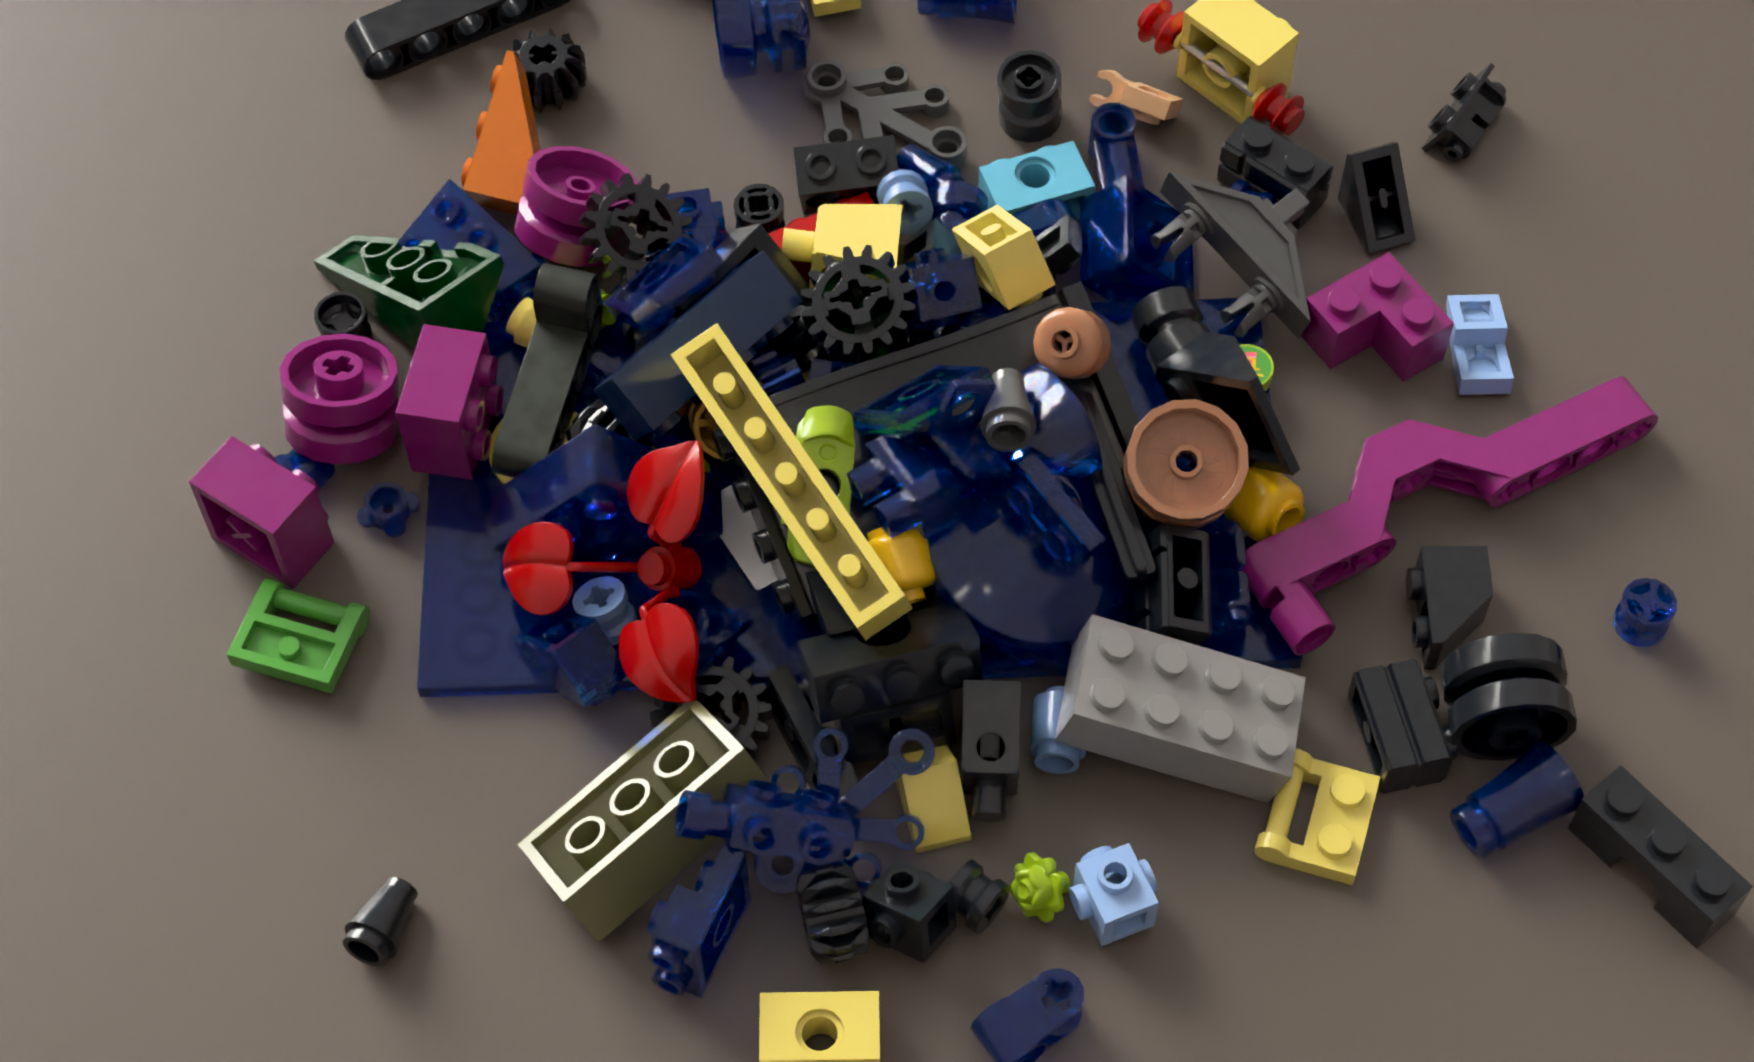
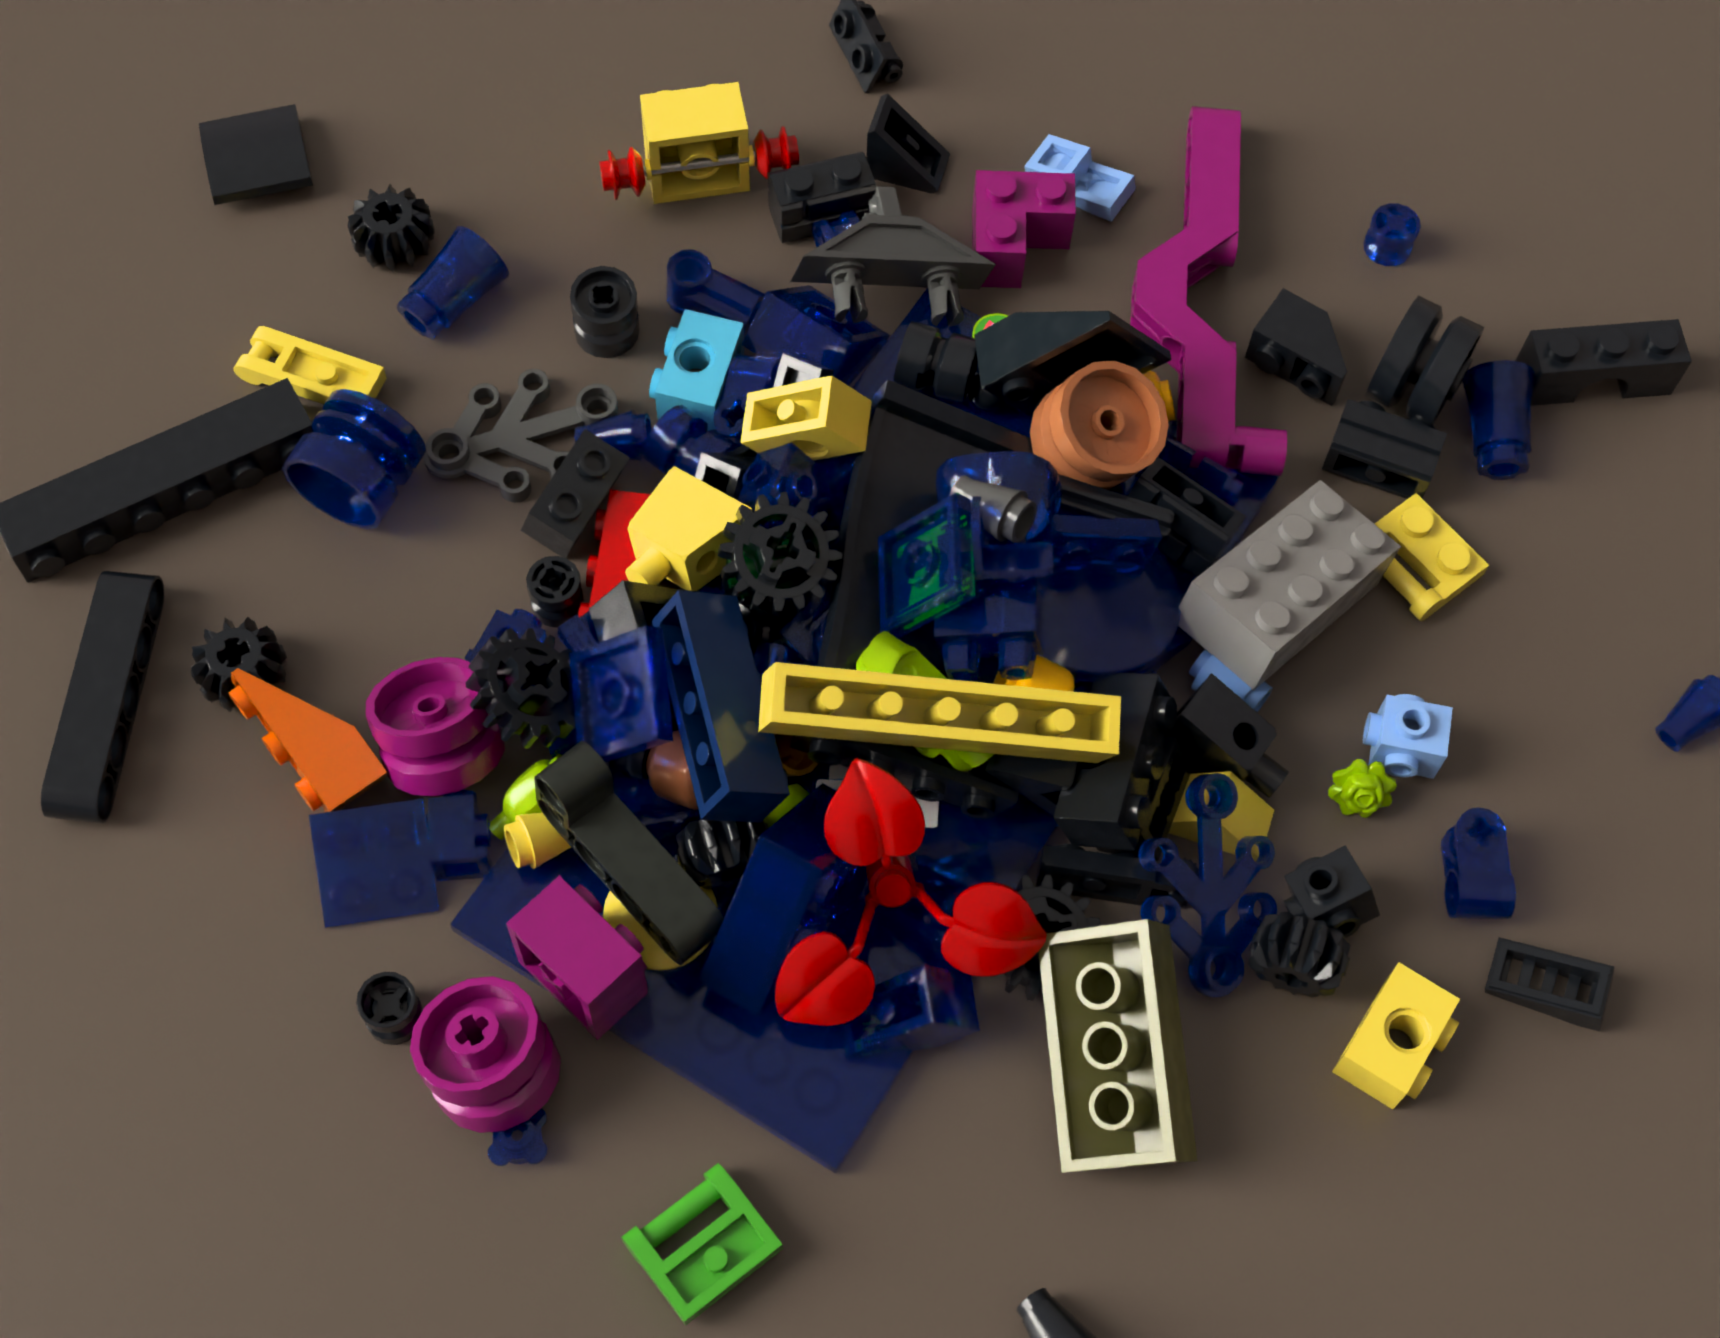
camera: 60 degrees left, 5 degrees up
magenta brick [189,435,335,589] -> none
dark green wedge [314,235,504,349] -> none
clear blue plate [357,482,420,538] -> none
medium blue wheel [572,576,638,646] -> none
clear blue plate [647,843,751,998] -> none
clear blue brick [675,780,855,865] -> none
medium blue wheel [876,169,934,234] -> none
black wheel [949,859,1011,933] -> none
nougat head [1033,307,1111,380] -> none
light nougat plate [1089,70,1183,125] -> none

